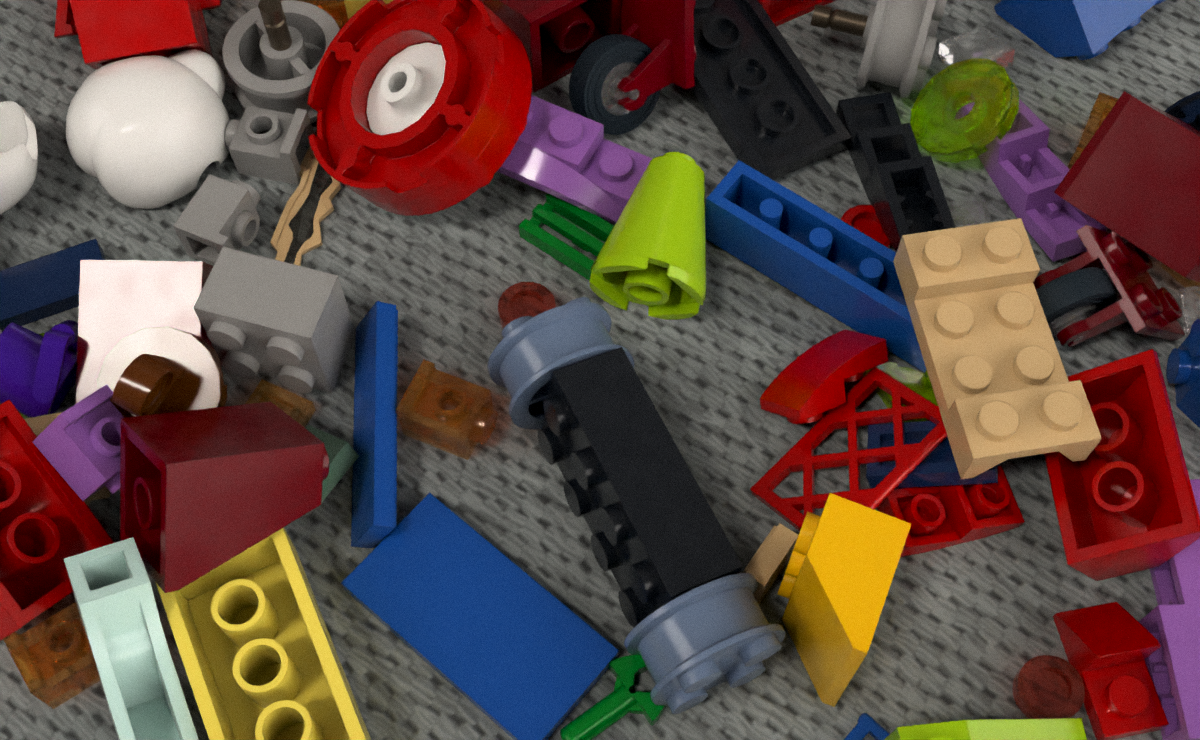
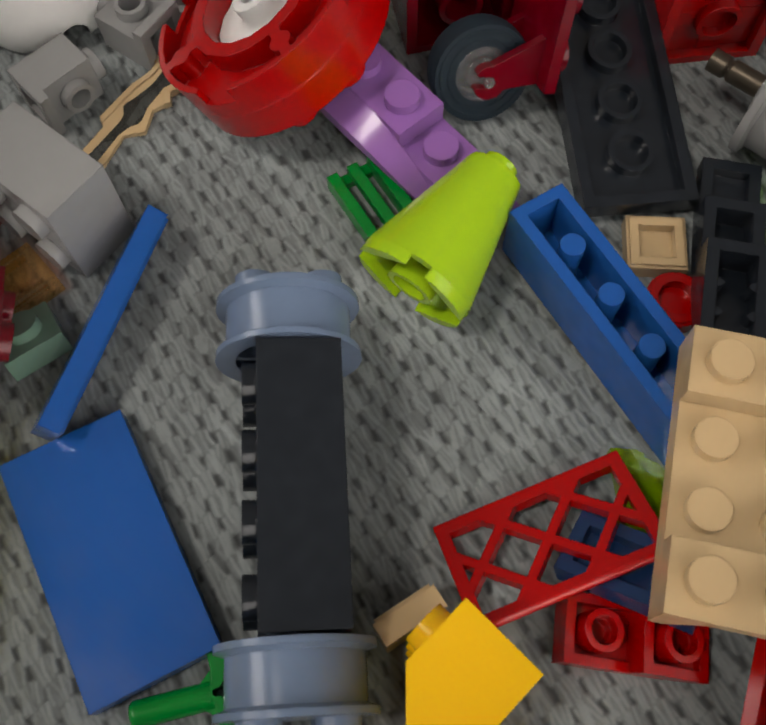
camera: 25 degrees right, 5 degrees up
clear orange brick [396,359,498,460] -> none
clear red tile [498,282,556,328] -> none
red slope [760,329,888,424] -> none
none -> tan tile [621,215,689,278]

